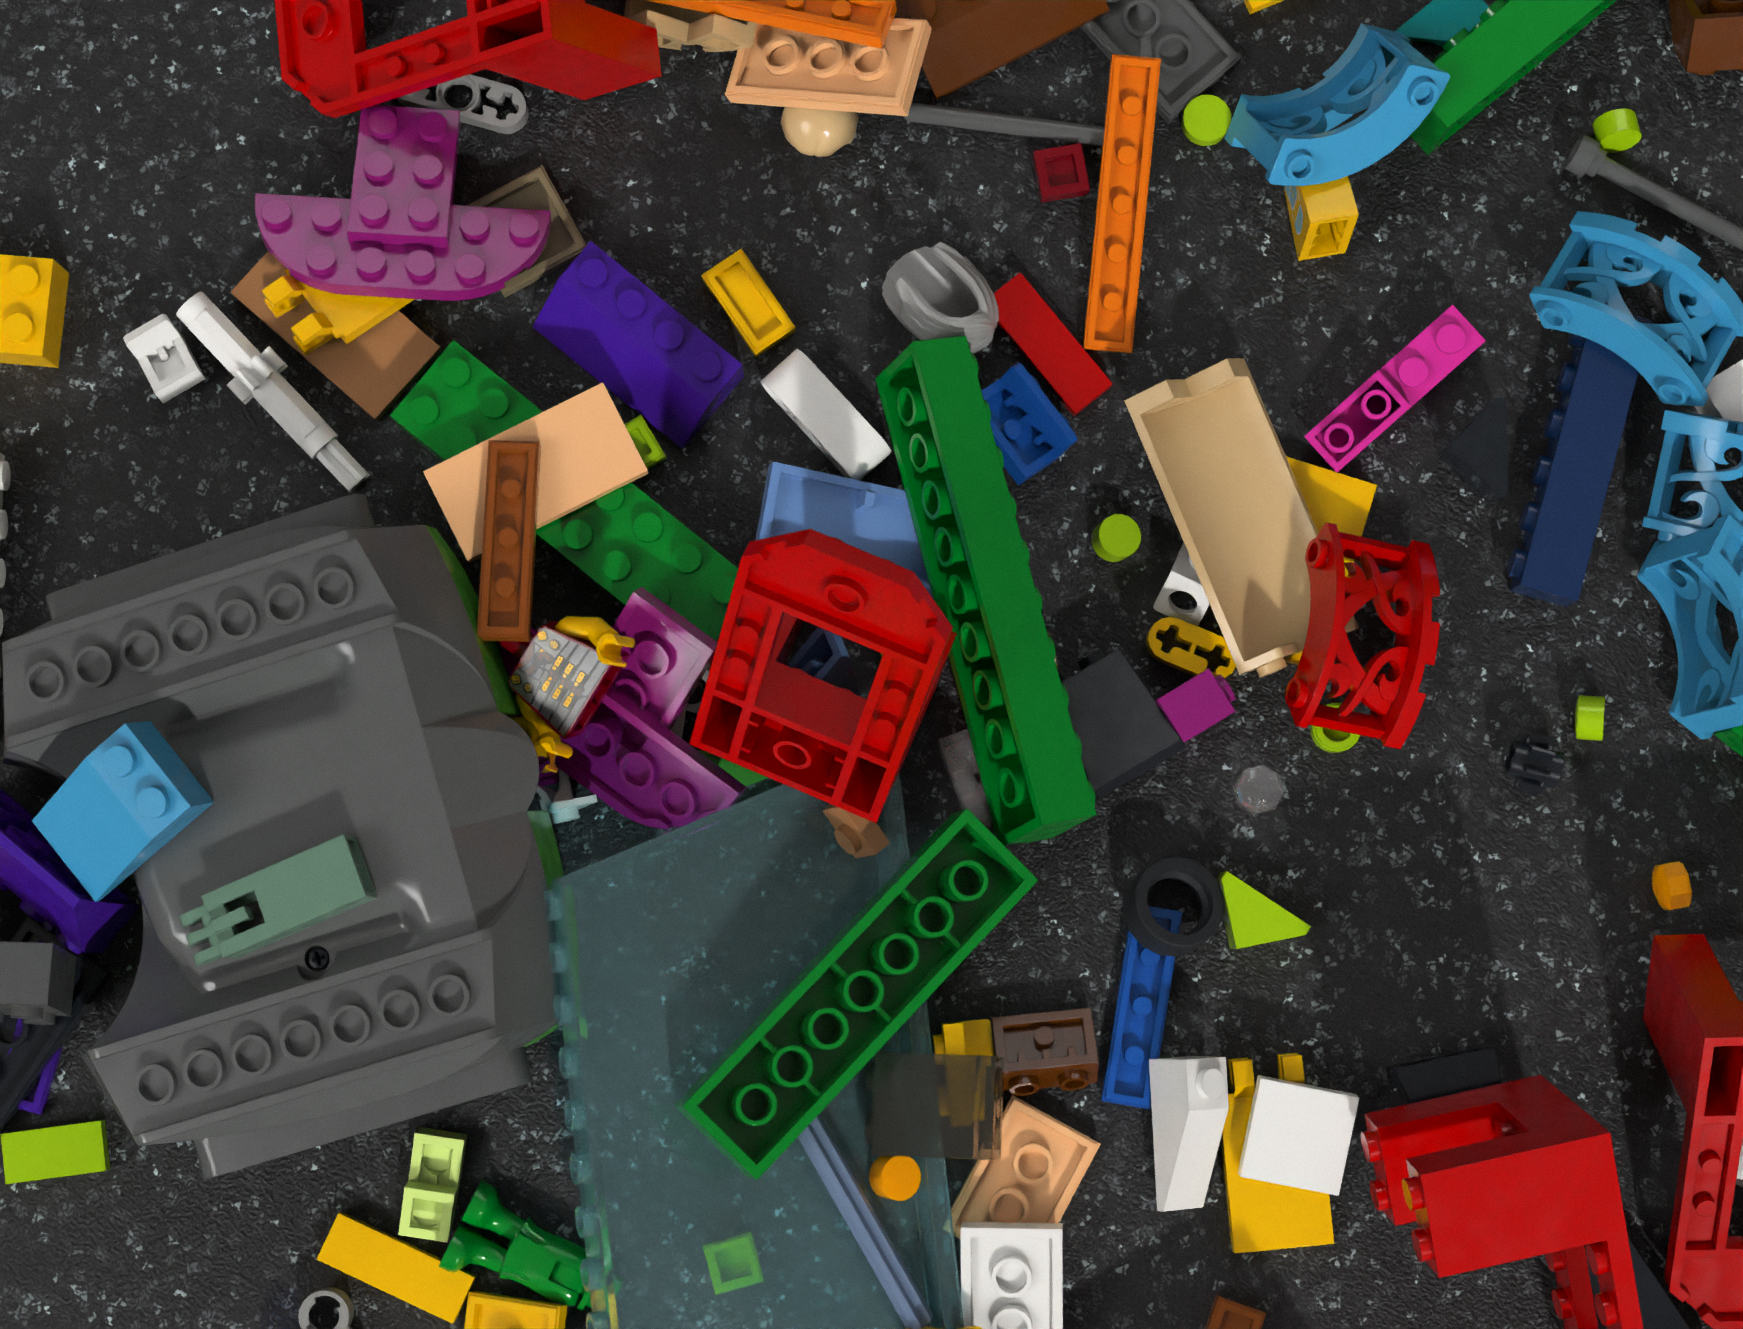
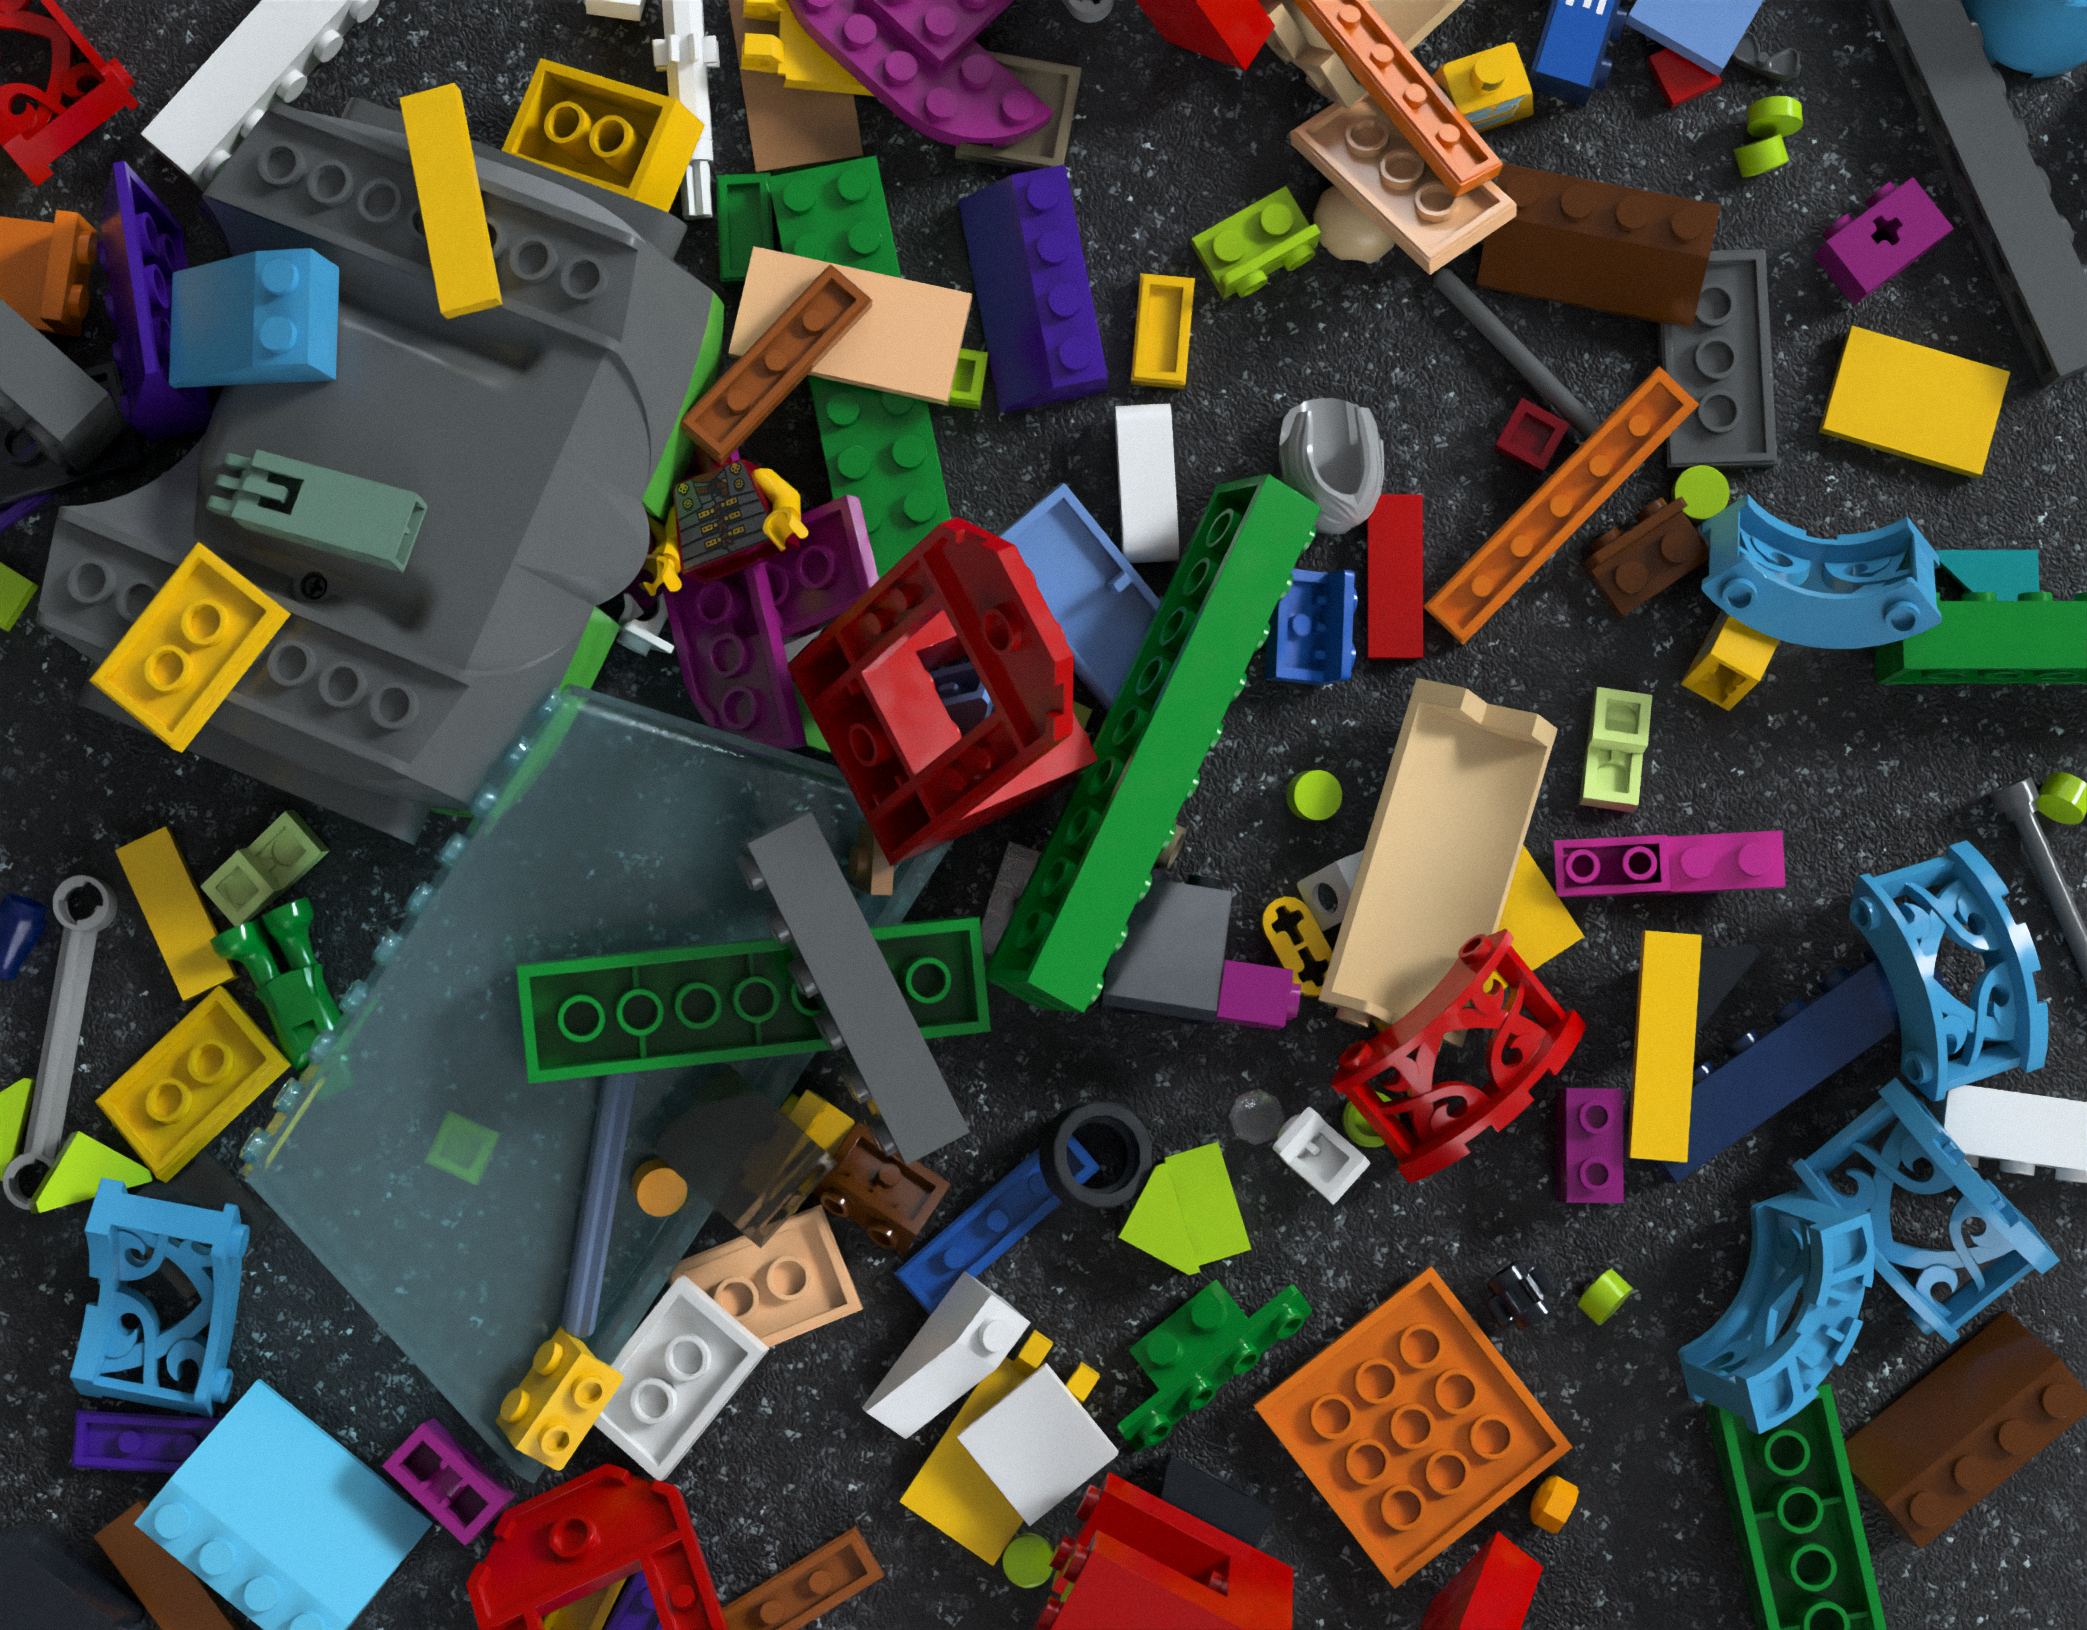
camera: 45 degrees right, 0 degrees up
none -> yellow tile [89,542,291,753]
none -> yellow tile [400,83,503,319]
none -> yellow brick [501,58,705,213]
none -> green tile [716,173,775,287]
none -> dark grey brick [734,812,970,1165]
none -> lime piece [1003,1533,1053,1588]
none -> green bracket [1116,1279,1312,1452]
none -> lime tile [1164,1141,1252,1266]
none -> lime bracket [1191,186,1321,300]
none -> orange plate [1252,1265,1573,1589]
none -> white bracket [1273,1107,1371,1205]
none -> magenta brick [1556,1088,1624,1203]
none -> yellowish green slope [1579,687,1652,813]
none -> reddish brown bracket [1582,496,1710,620]
none -> yellow tile [1627,930,1702,1163]

